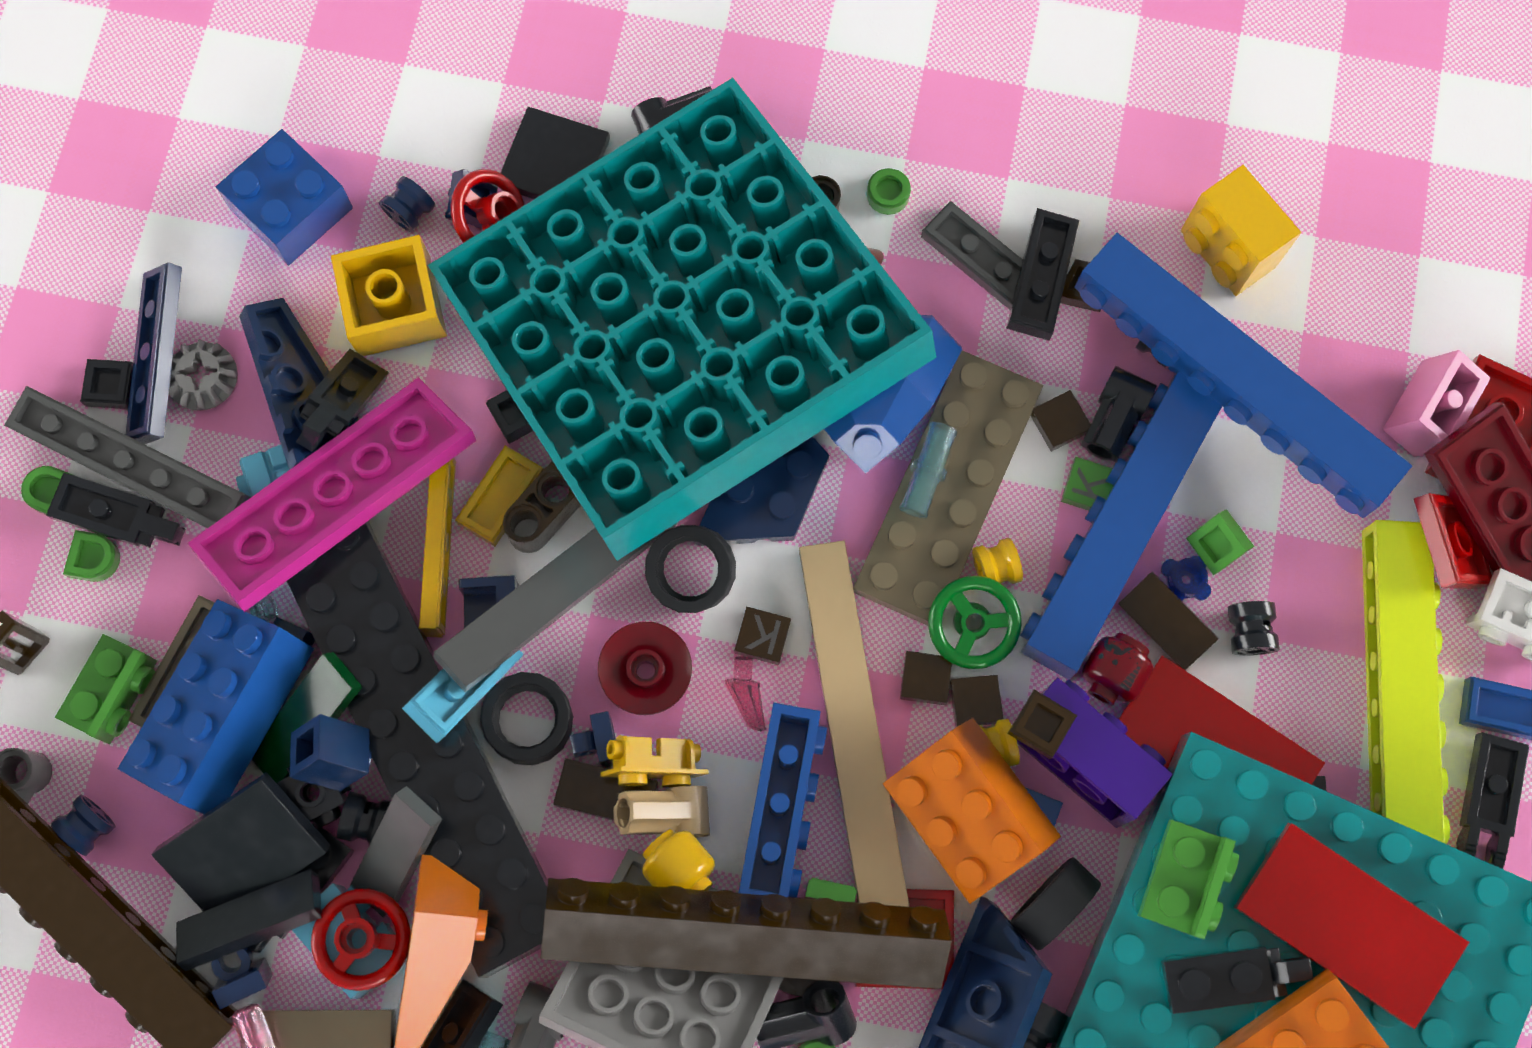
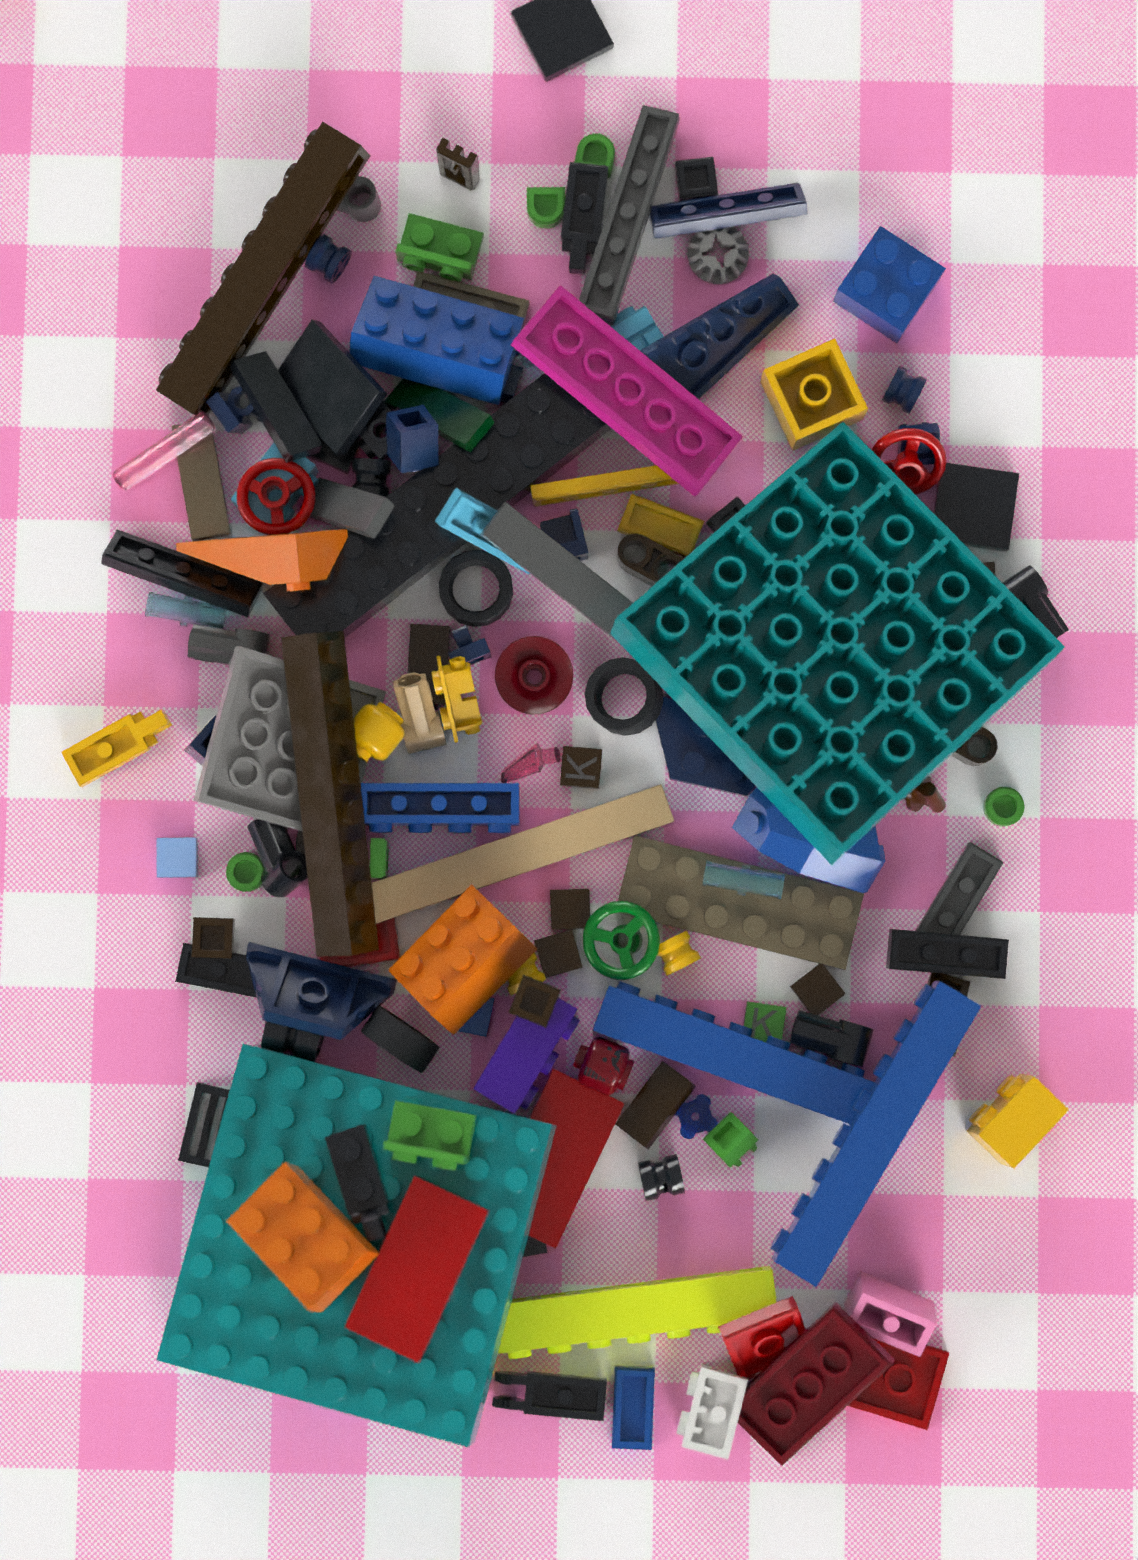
camera: 80 degrees right, 10 degrees up
black hinge [296,349,389,452] -> none

